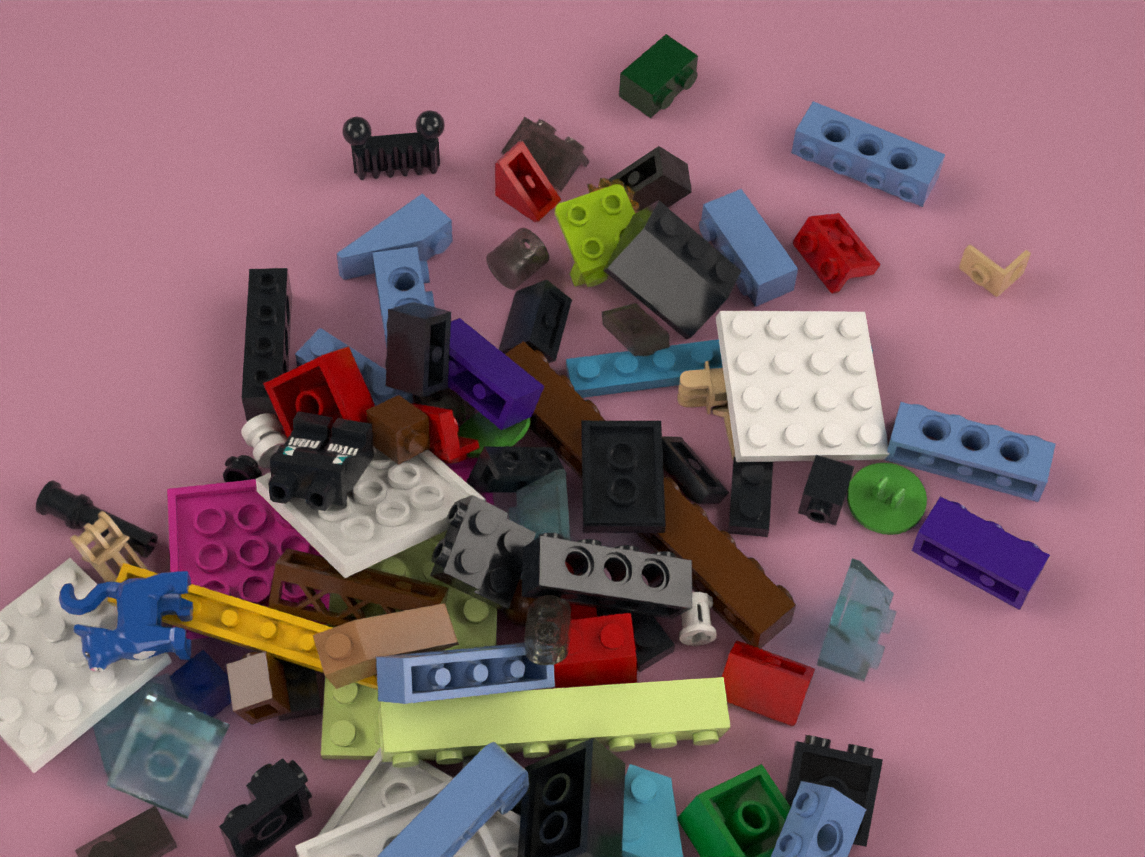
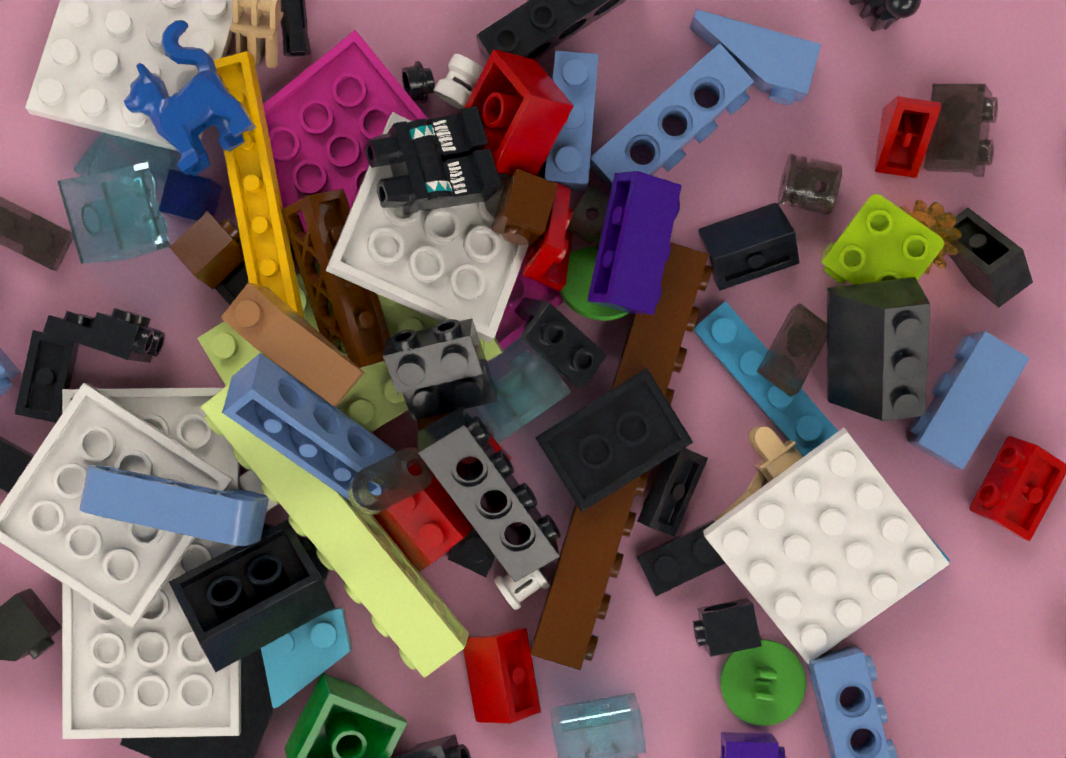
camera: 65 degrees right, 30 degrees up
black brick [385,302,451,397] -> none

